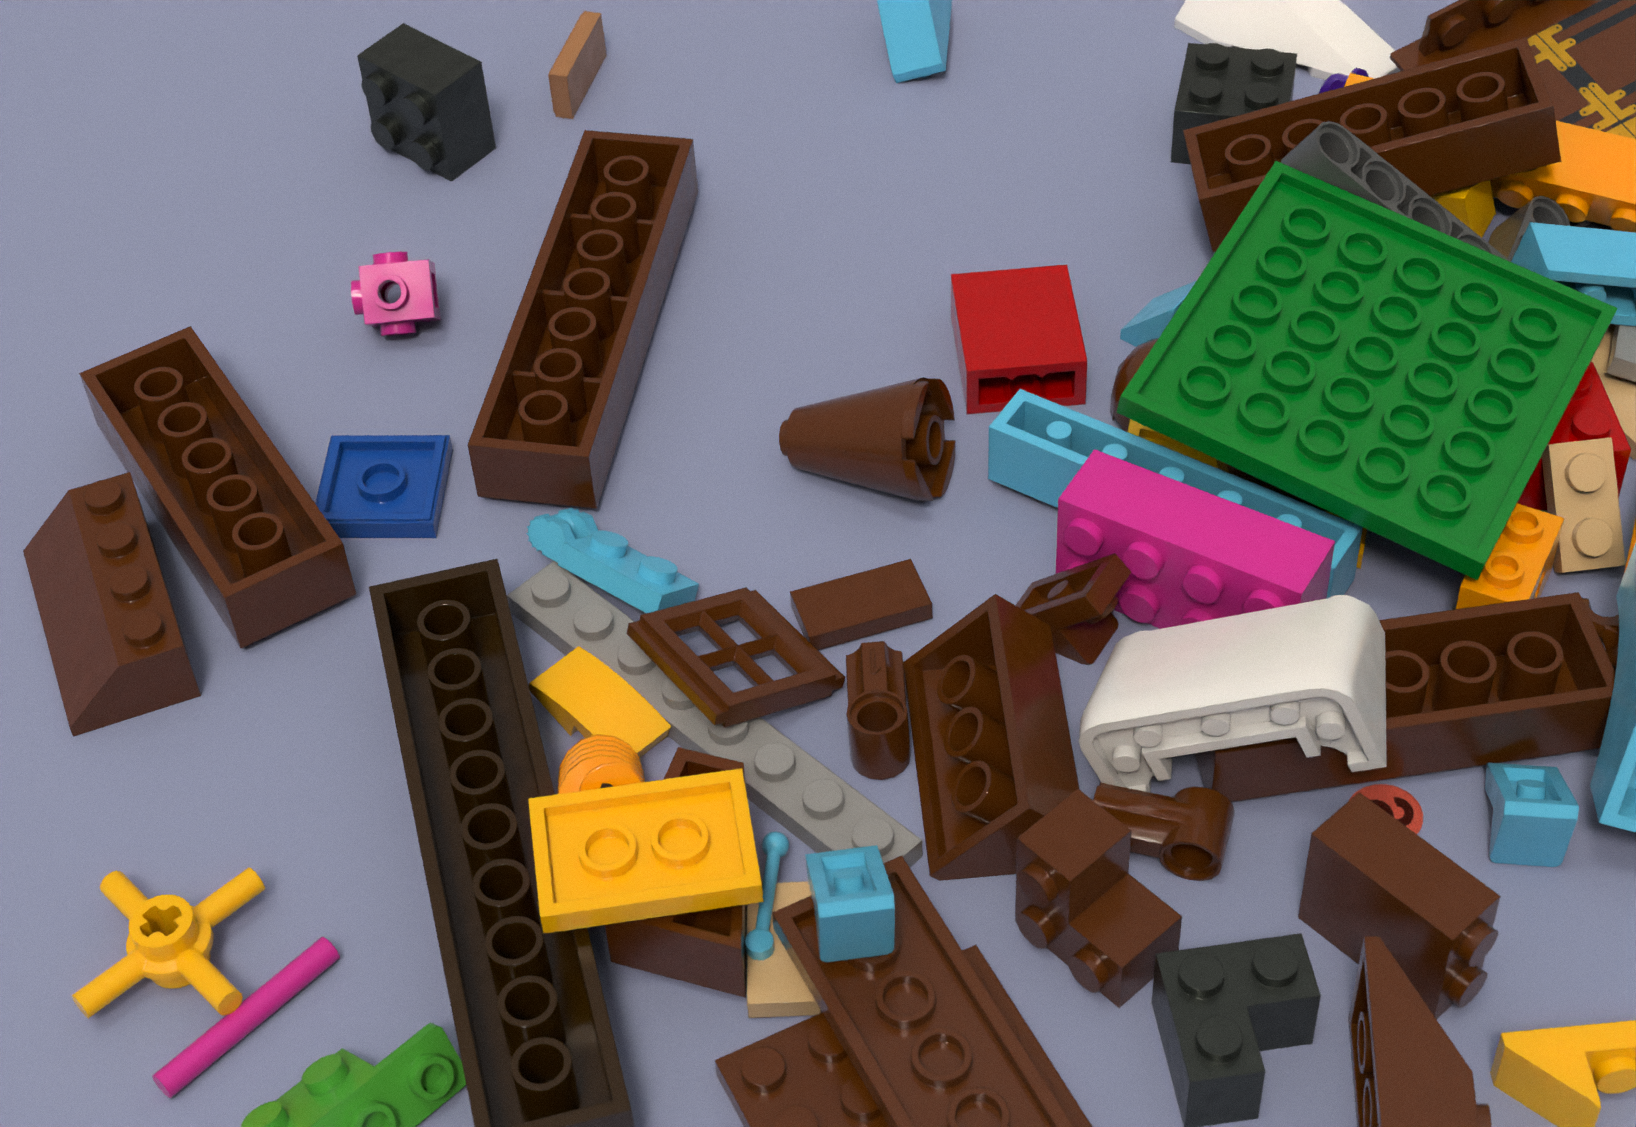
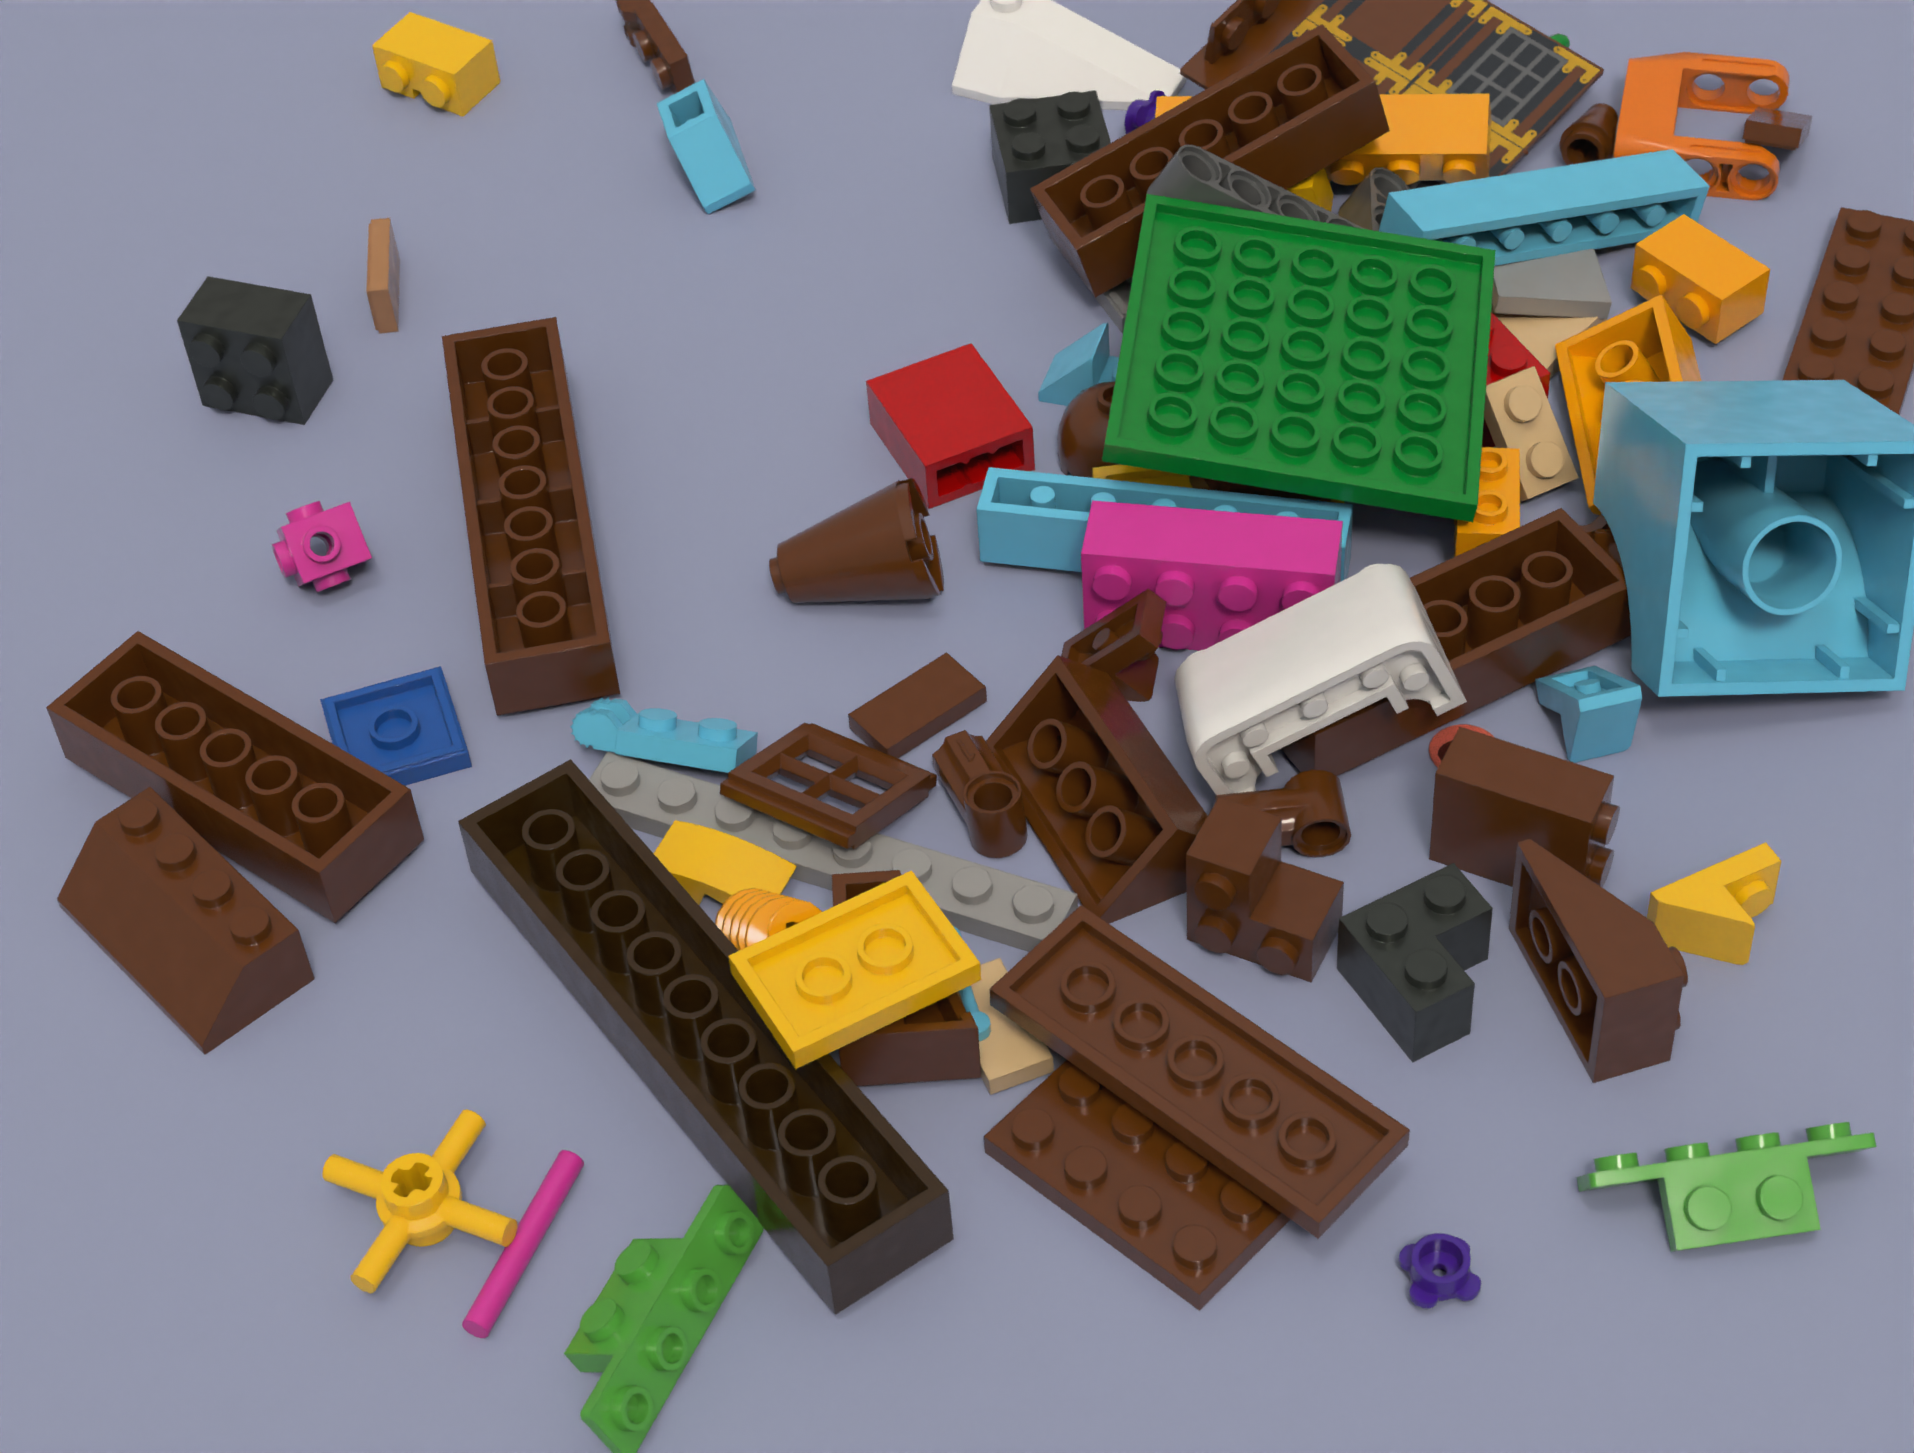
camera: 20 degrees left, 0 degrees up
medium azure slope [805,845,895,962] -> none

